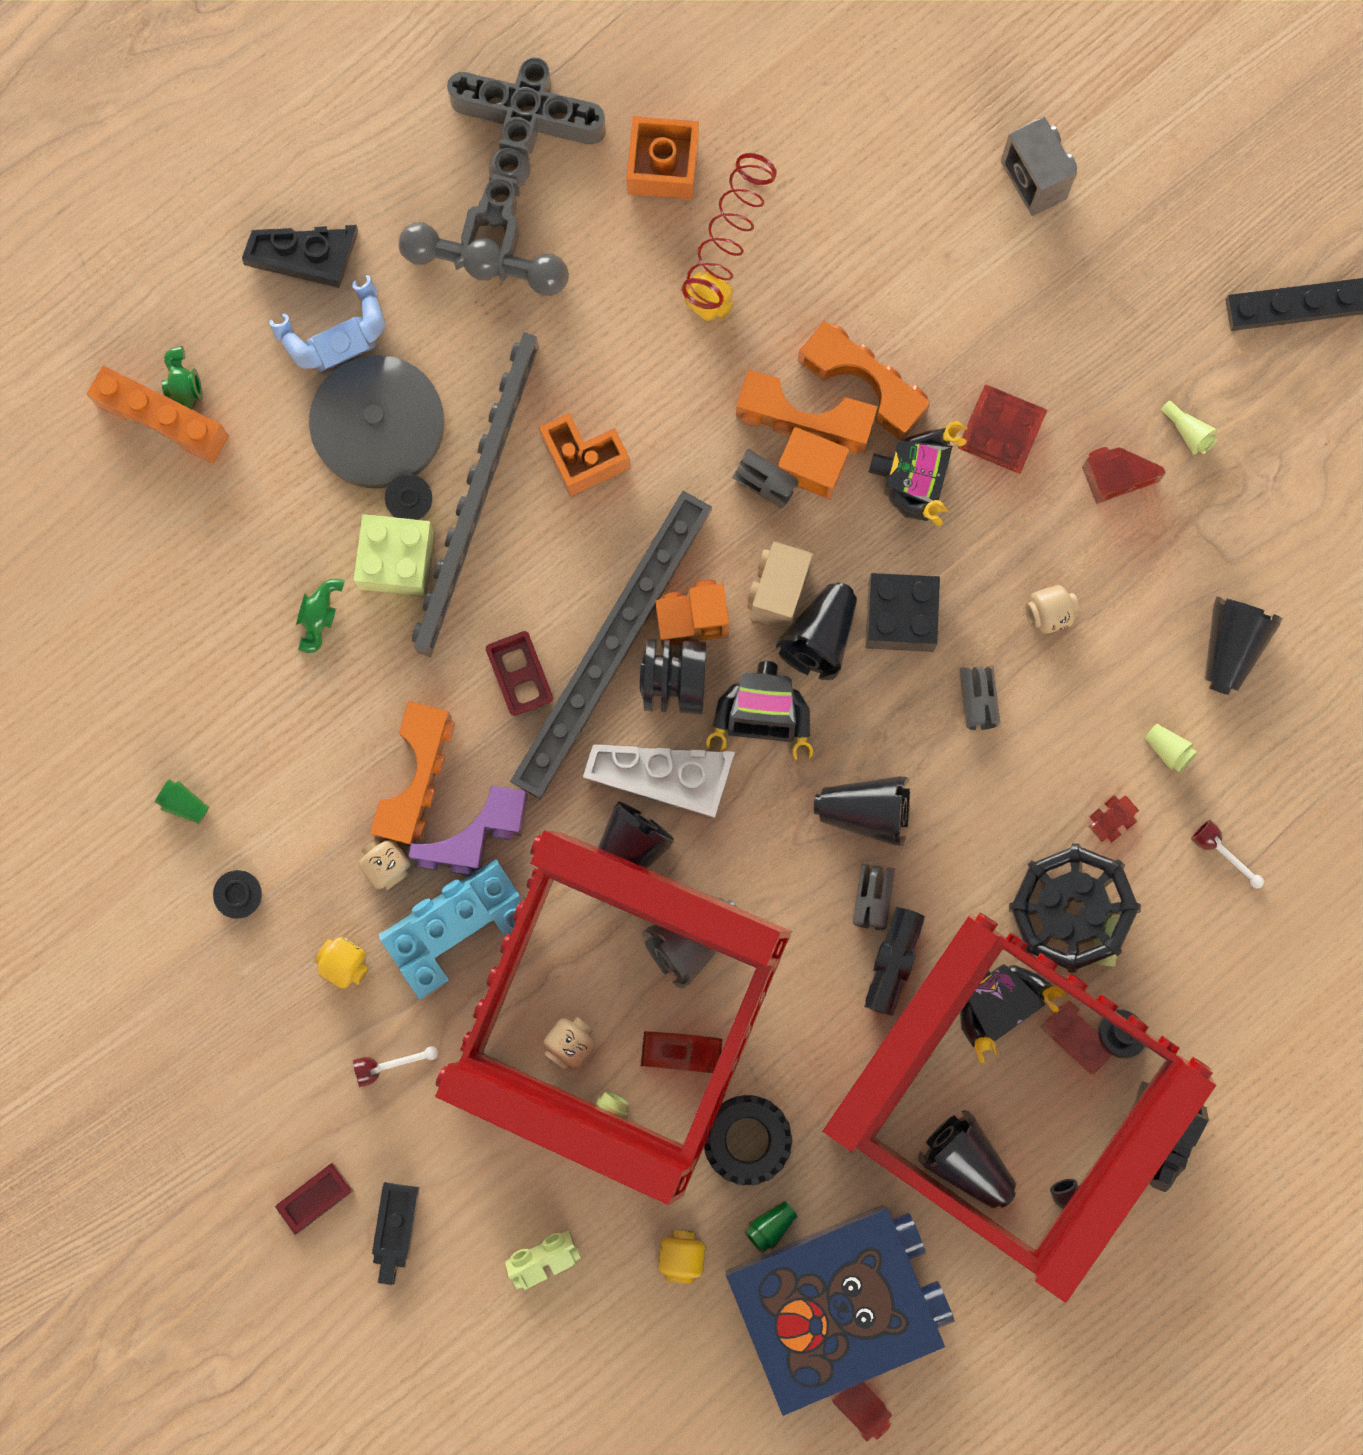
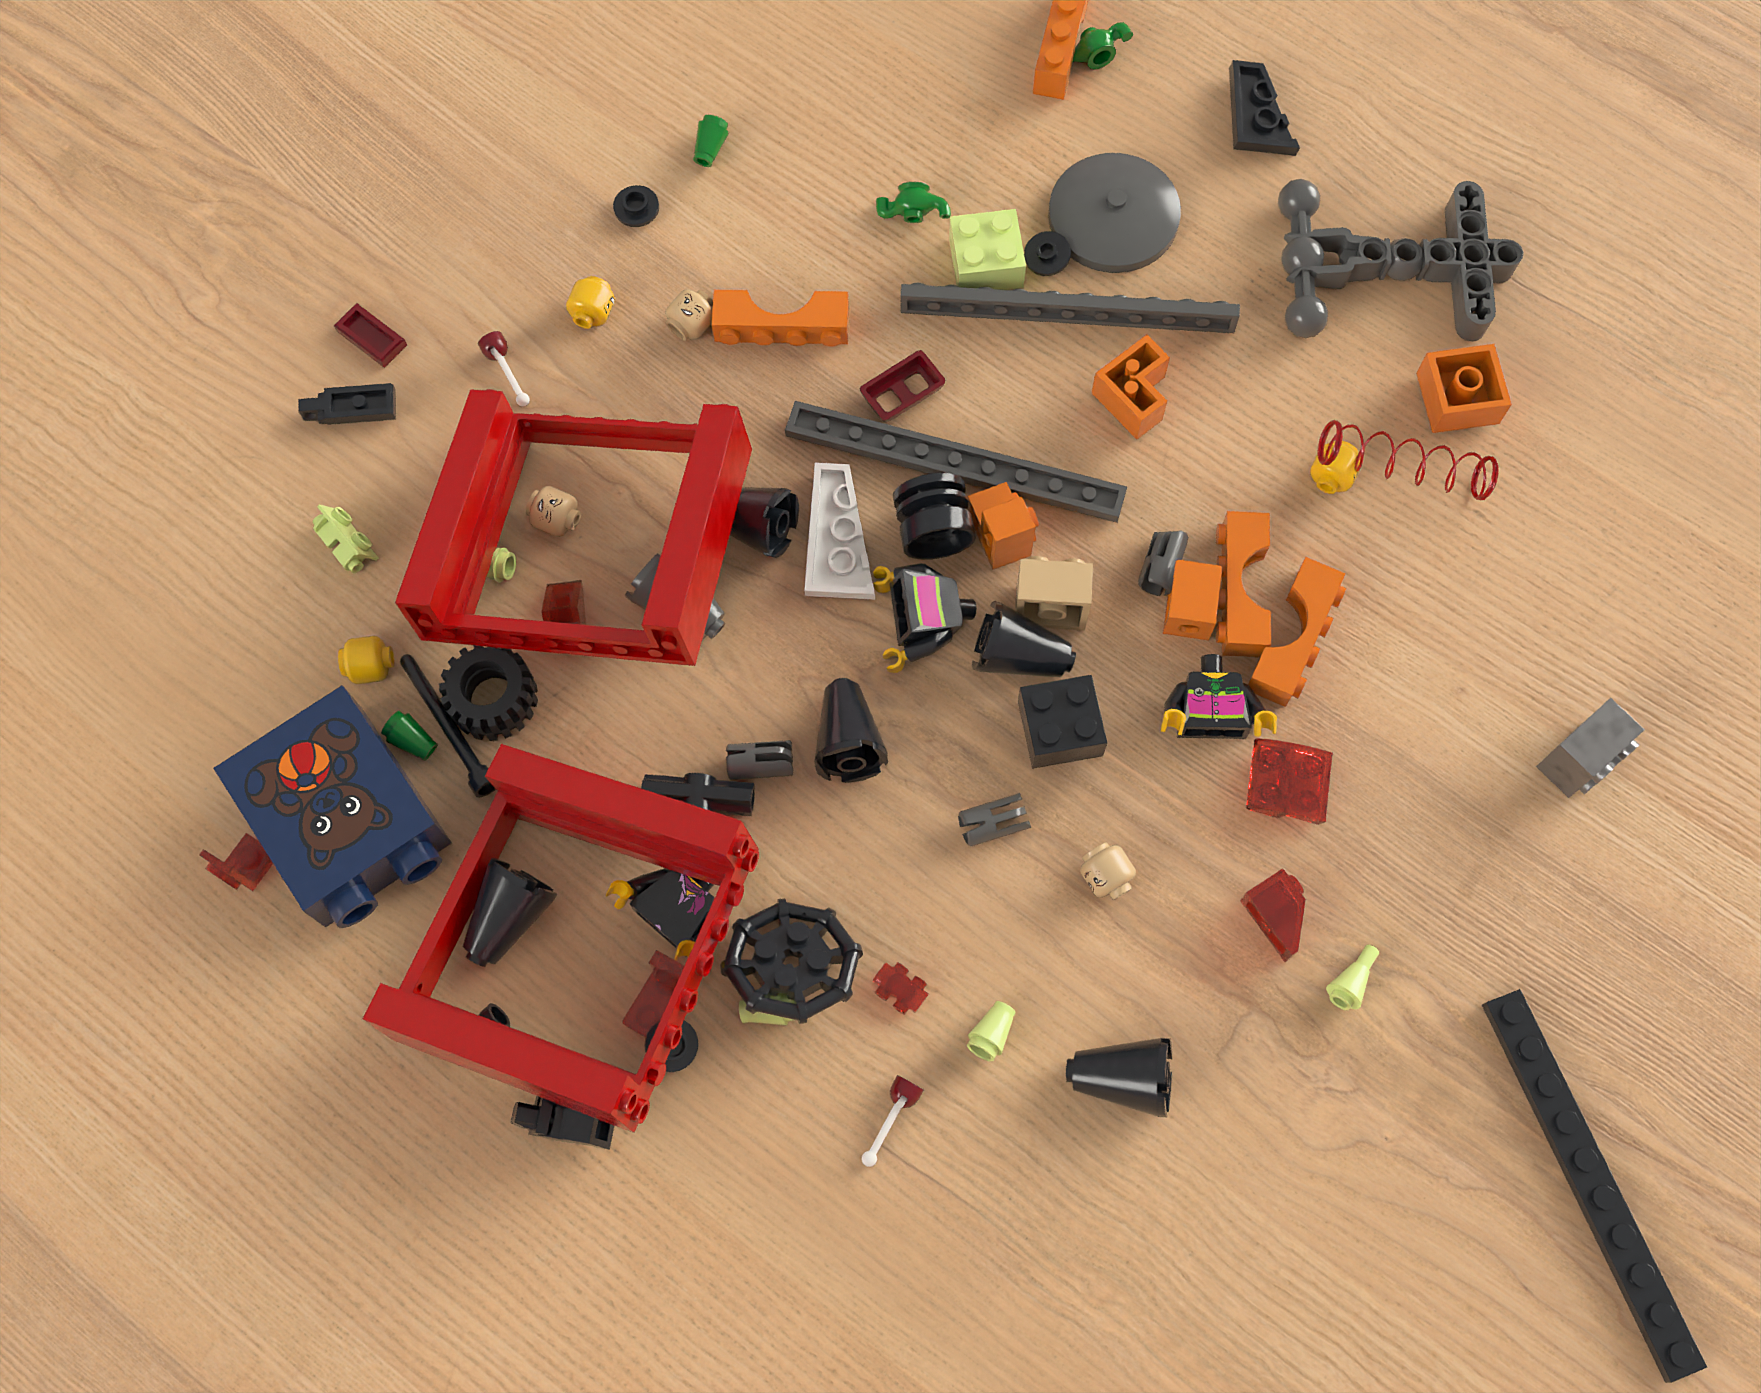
camera: 75 degrees right, 10 degrees down
light blue torso [269,275,385,373] -> none
medium azure bracket [379,859,537,1000] -> none
medium lavender arch [409,786,528,876] -> none
none -> black piece [400,654,496,798]

